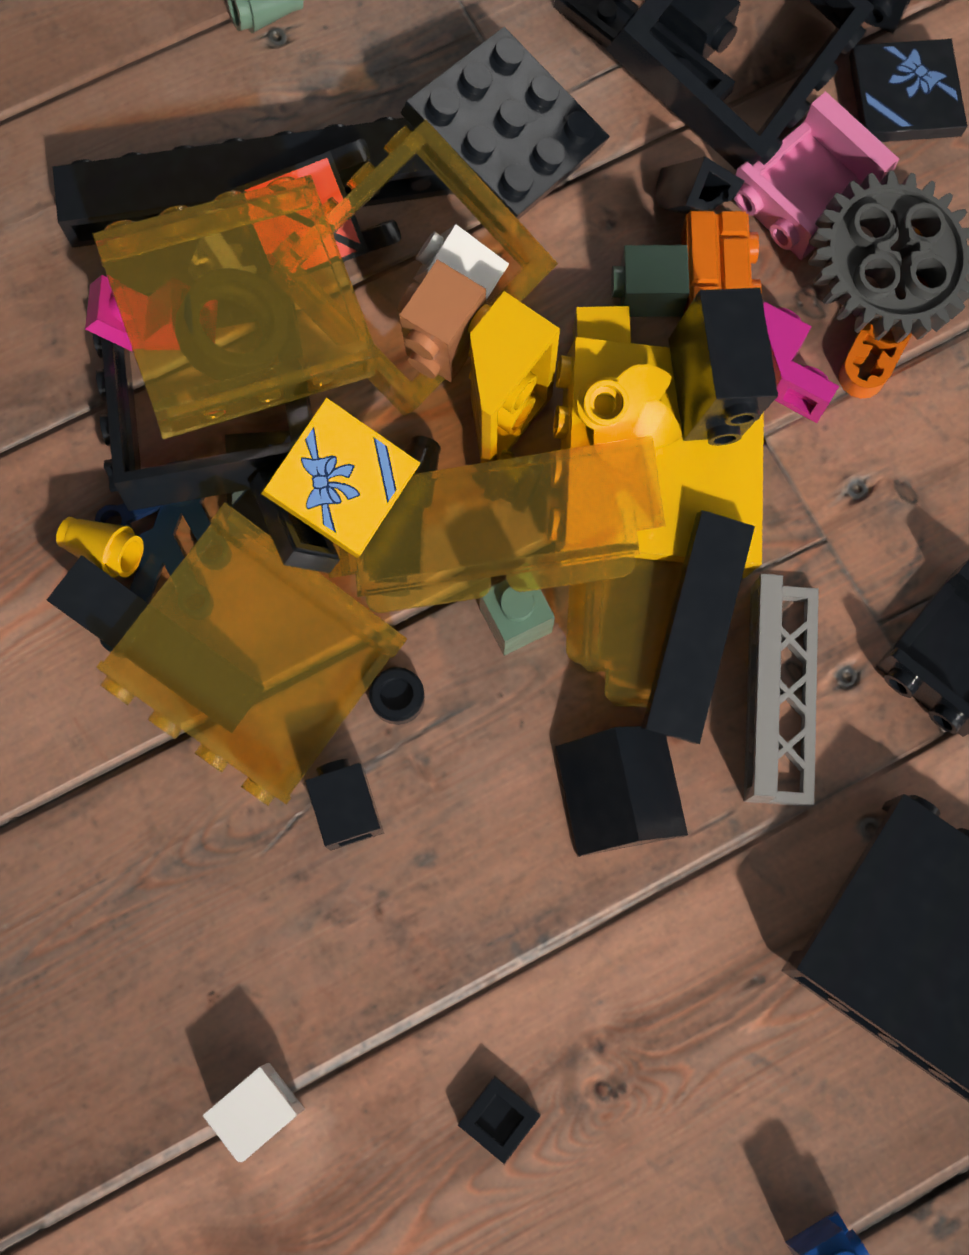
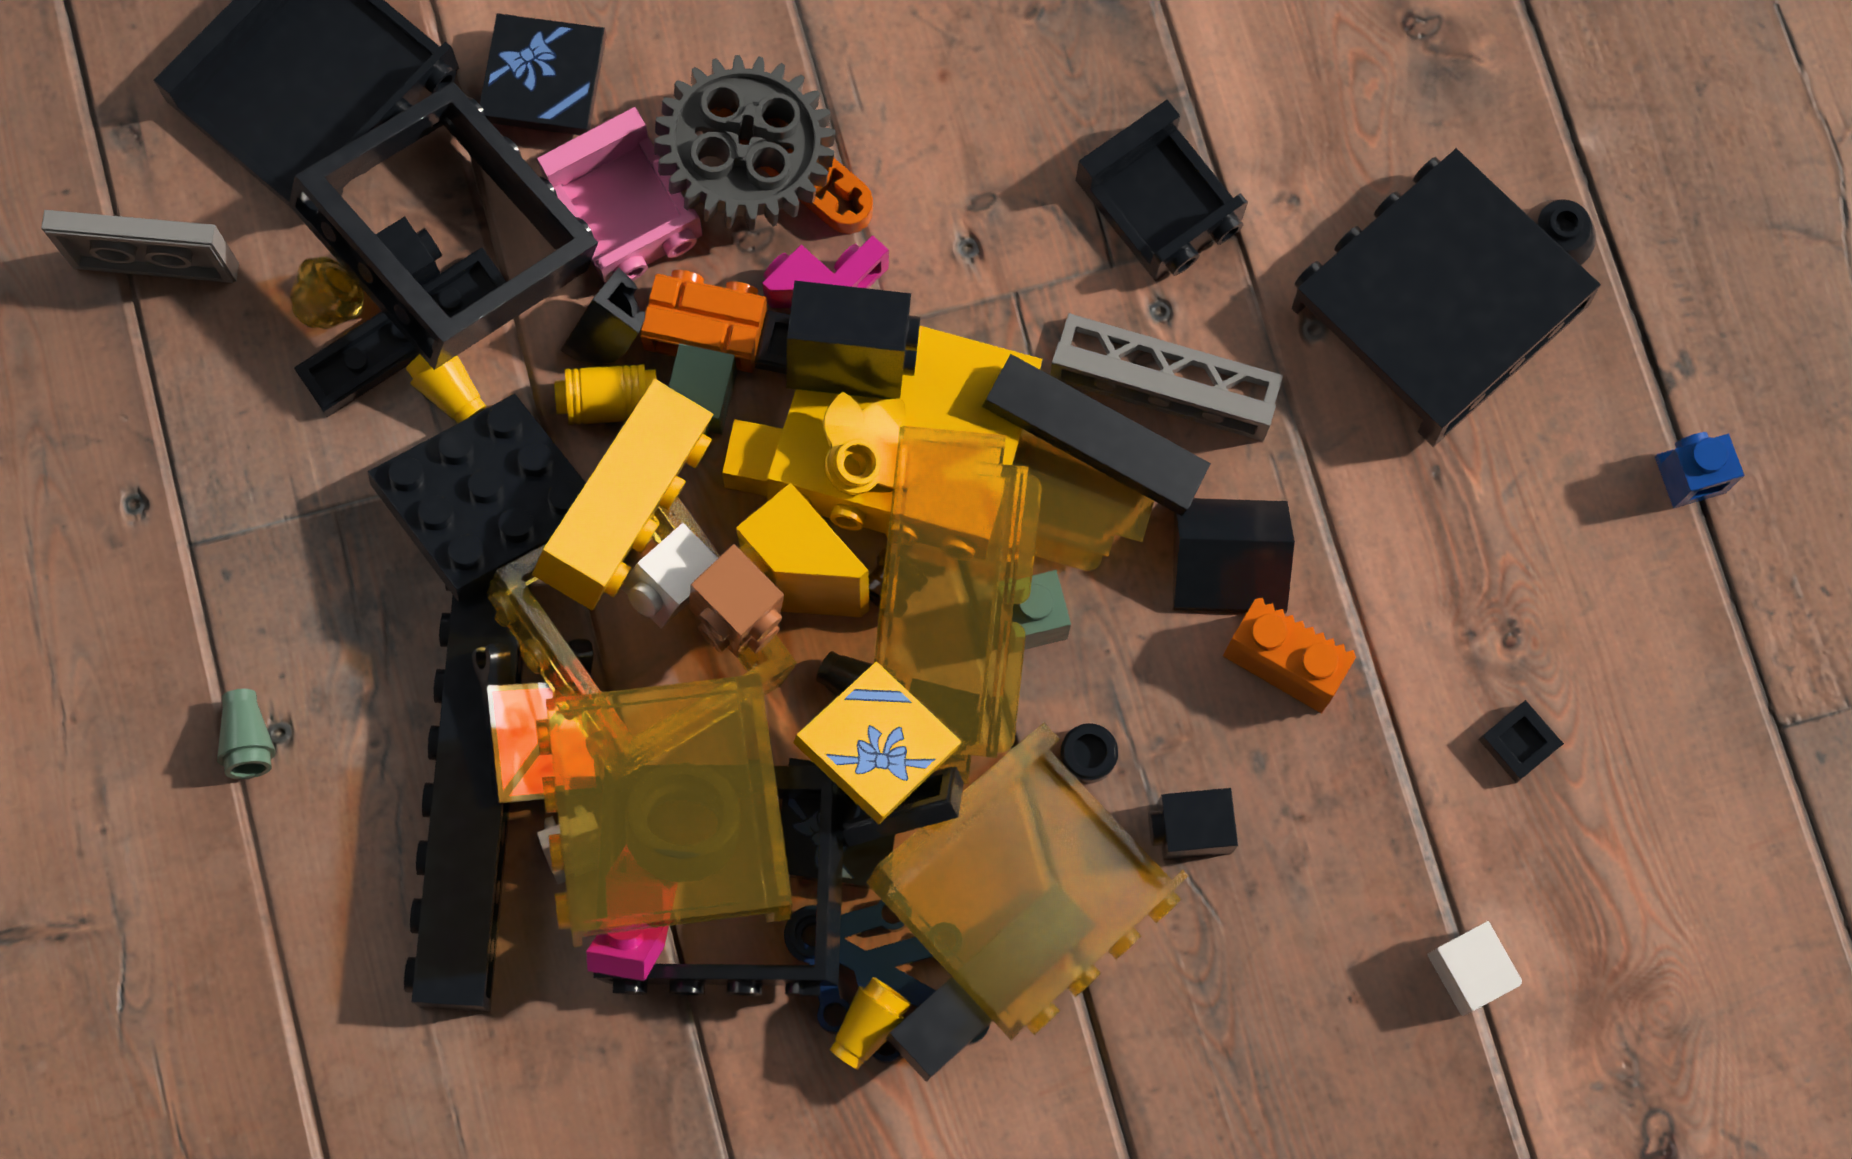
camera: 80 degrees left, 0 degrees up
none -> yellow cone [406,354,487,424]
none -> yellow brick [532,378,714,611]
none -> yellow head [554,364,657,425]
none -> orange brick [1223,597,1356,714]

